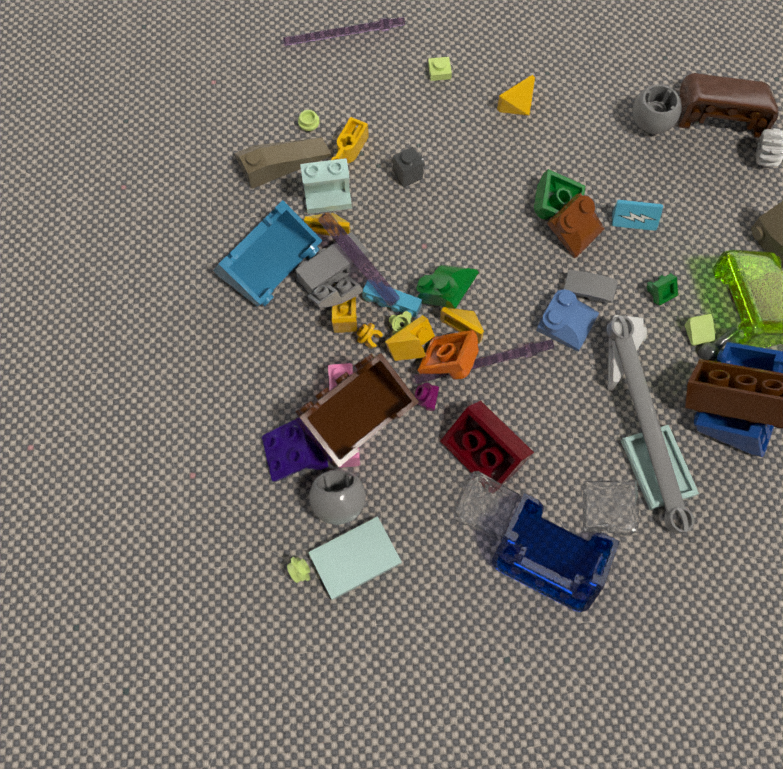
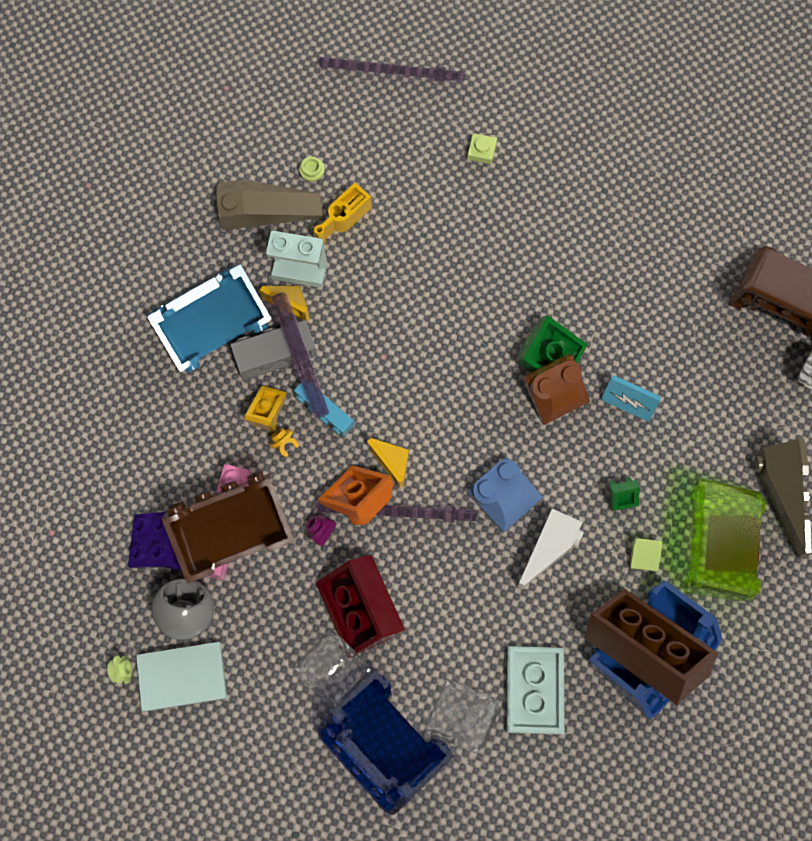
camera: 20 degrees right, 5 degrees up
light grey slope [308,277,363,308] -> none
yellow slope [385,315,435,361] -> none
yellowish green plate [389,311,412,335] -> none
dark grey brick [393,147,425,188] -> none
green slope [416,265,479,309] -> none
yellow slope [497,75,535,116] -> none
light grey slope [564,270,618,303] -> none
light grey piece [606,315,694,534] -> none
light grey wheel [632,84,682,134] -> none
dark grey bar [698,327,740,361] -> none

